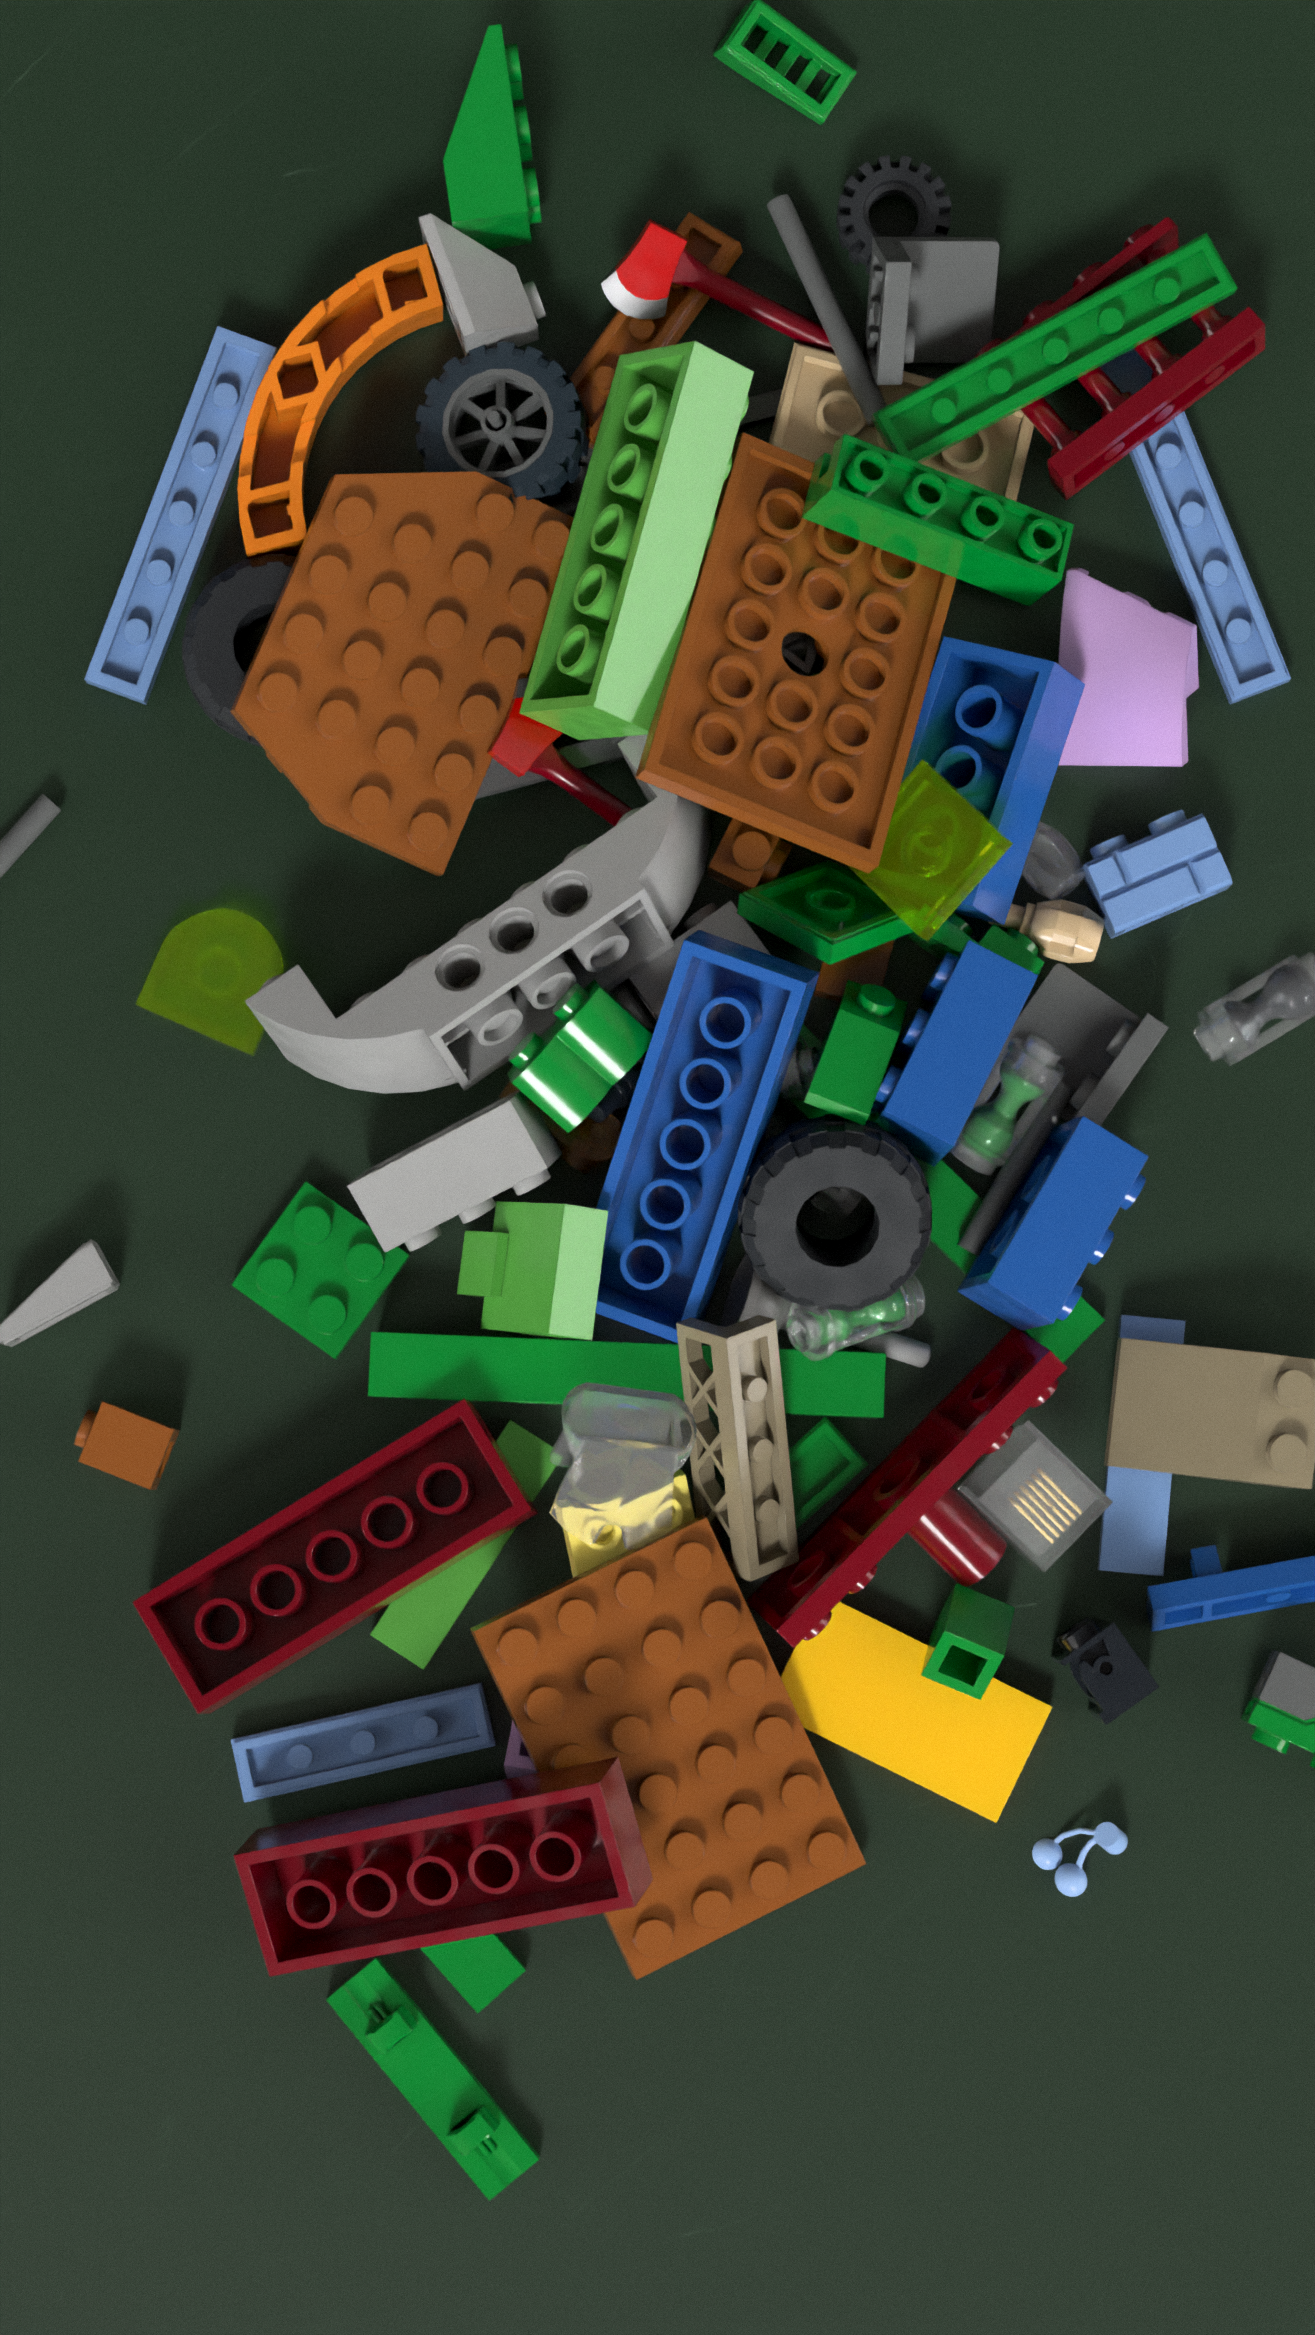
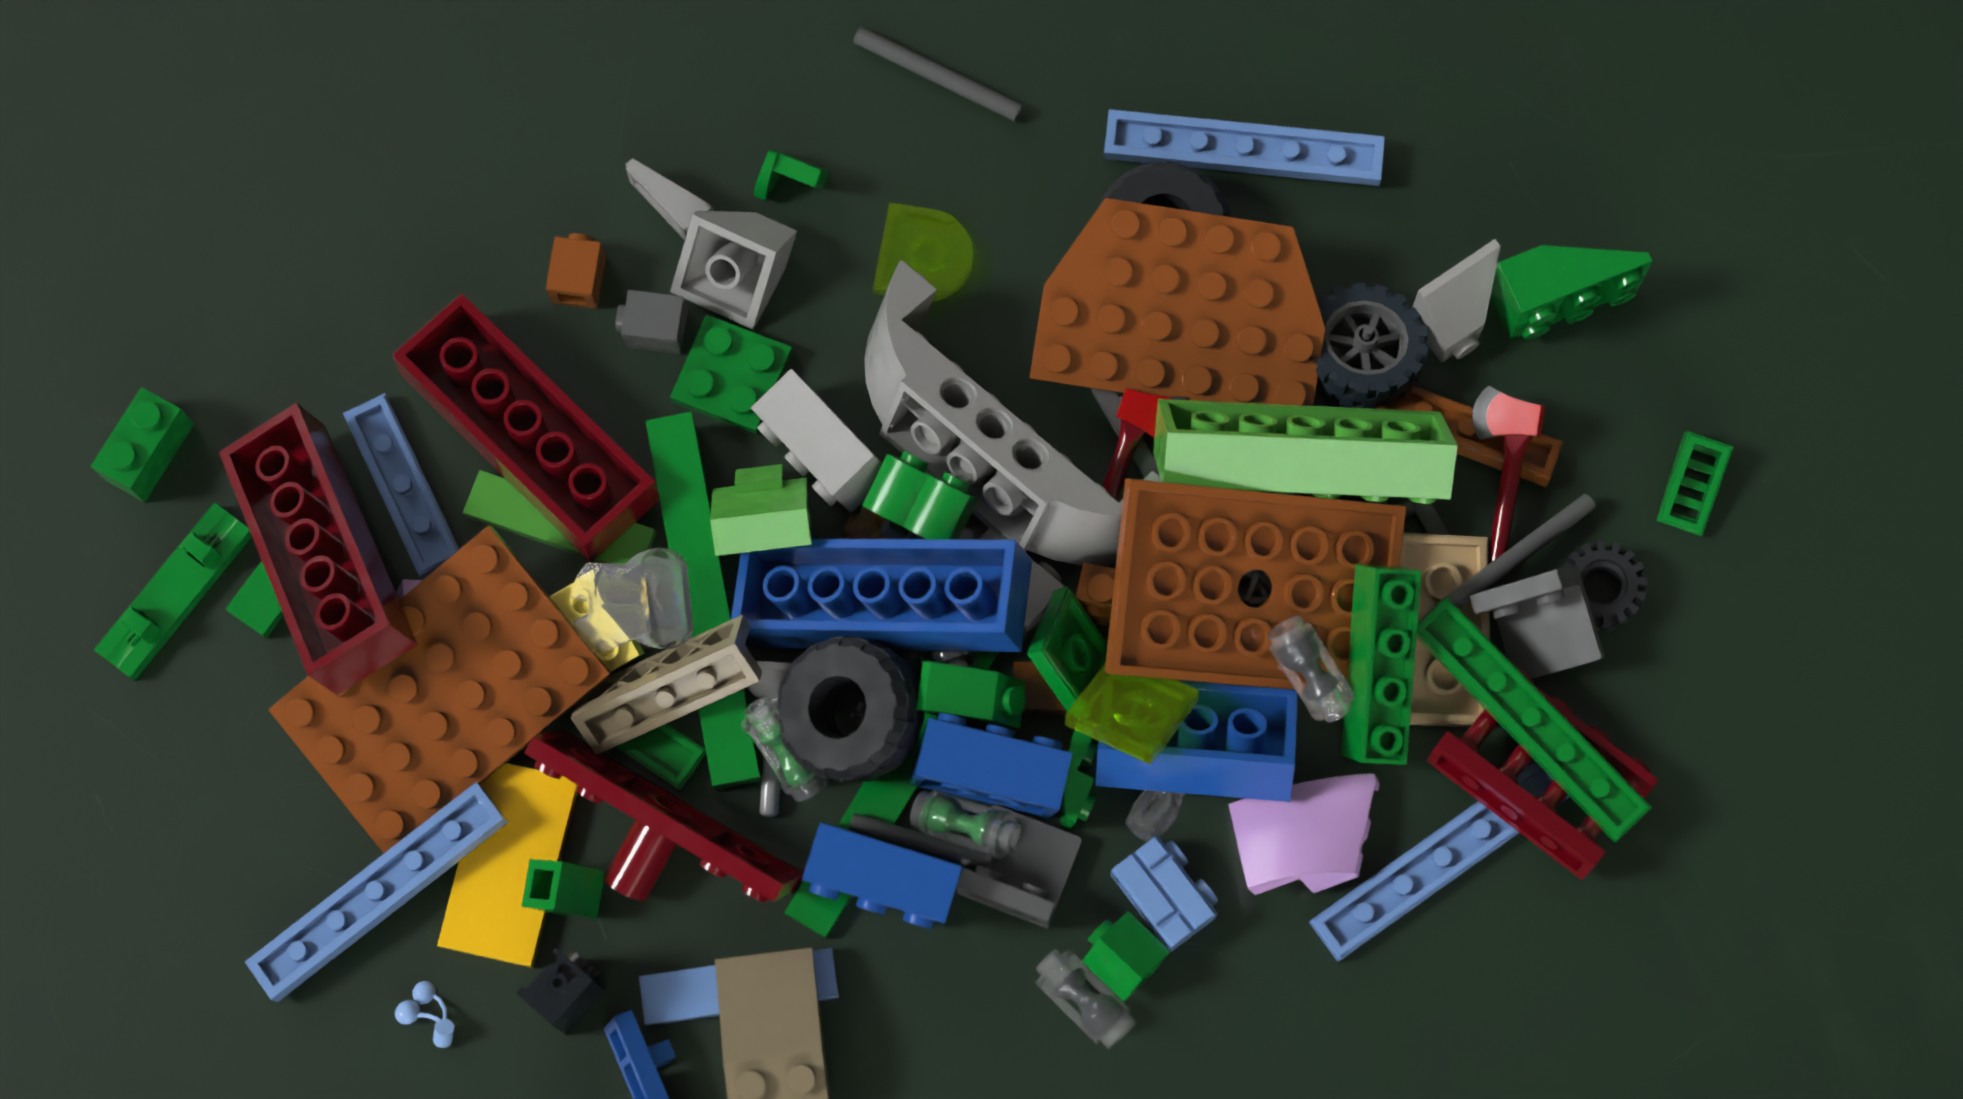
camera: 80 degrees right, 10 degrees down
orange brick [237,243,443,559] -> none
clear piece [955,1420,1113,1572] -> none
tan piece [988,899,1105,964] -> none
none -> green brick [91,387,194,503]
none -> medium blue plate [245,782,509,1002]
none -> dark grey brick [615,290,688,354]
none -> light grey slope [670,211,797,330]
none -> green tile [753,149,830,201]
none -> green brick [1082,911,1170,1002]
none -> clear piece [1268,616,1355,722]

